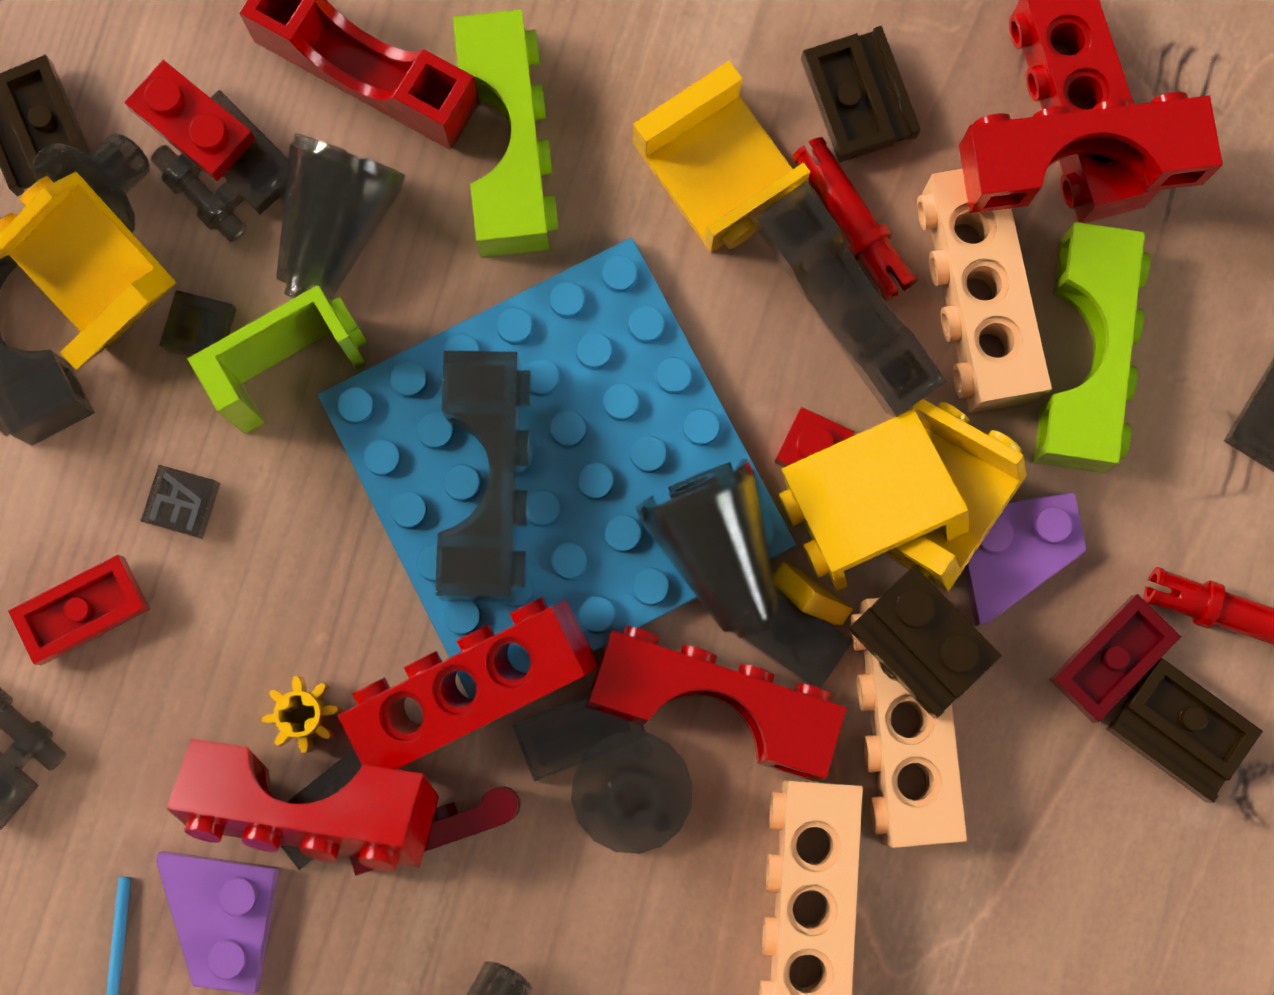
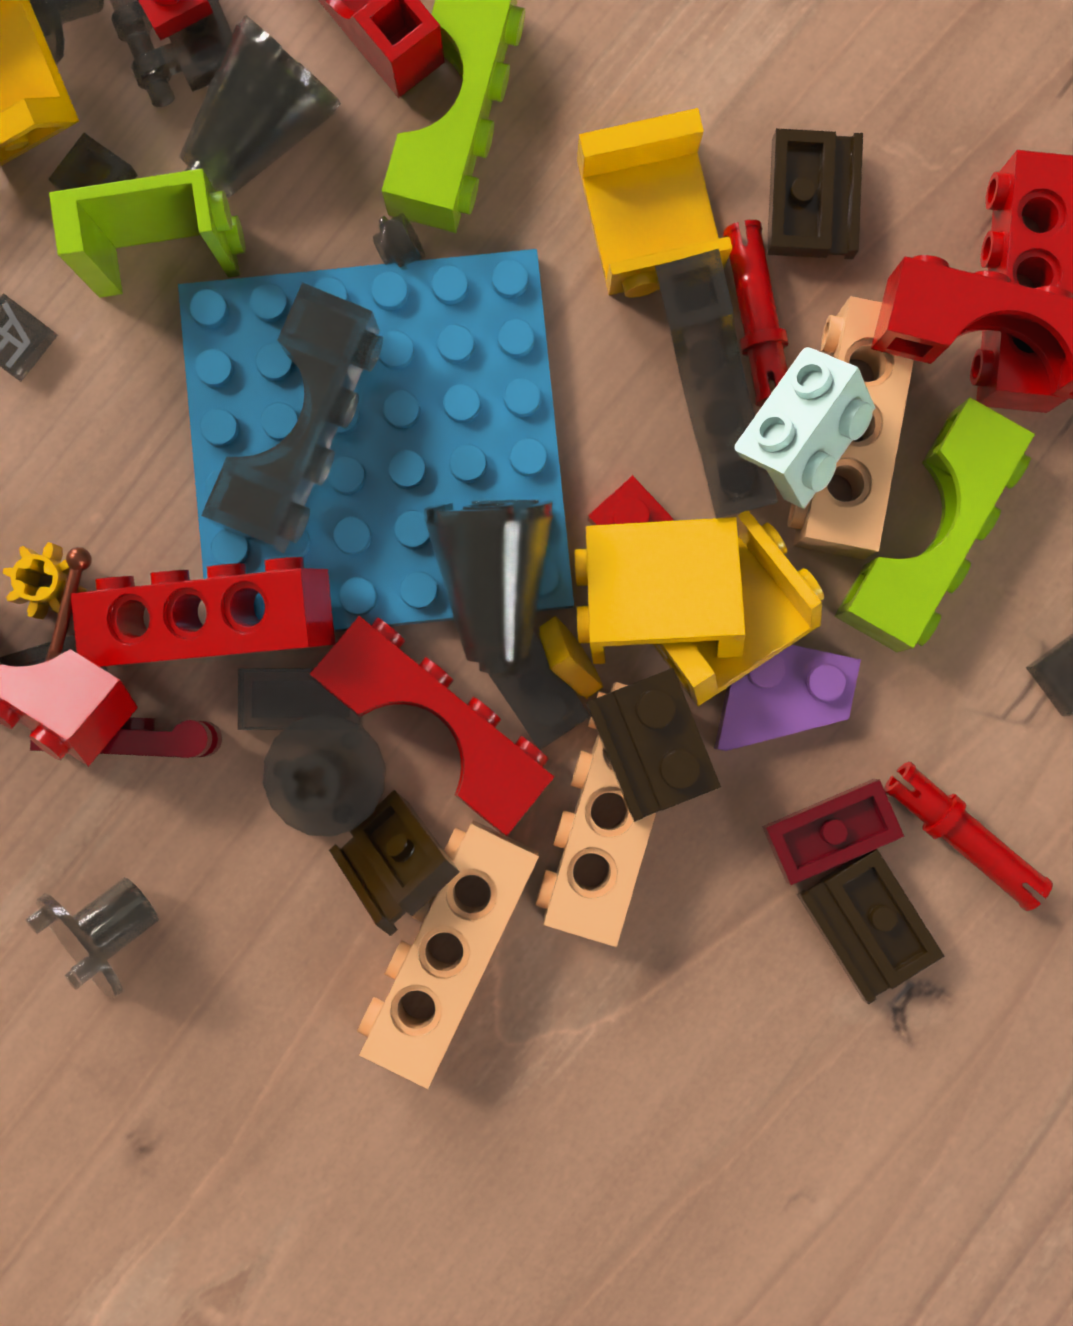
camera: 20 degrees right, 5 degrees up
none -> copper hinge [45,547,92,662]
none -> dark brown plate [329,789,460,936]
none -> clear smoke plate [373,213,425,270]
none -> light aqua bracket [734,347,875,509]

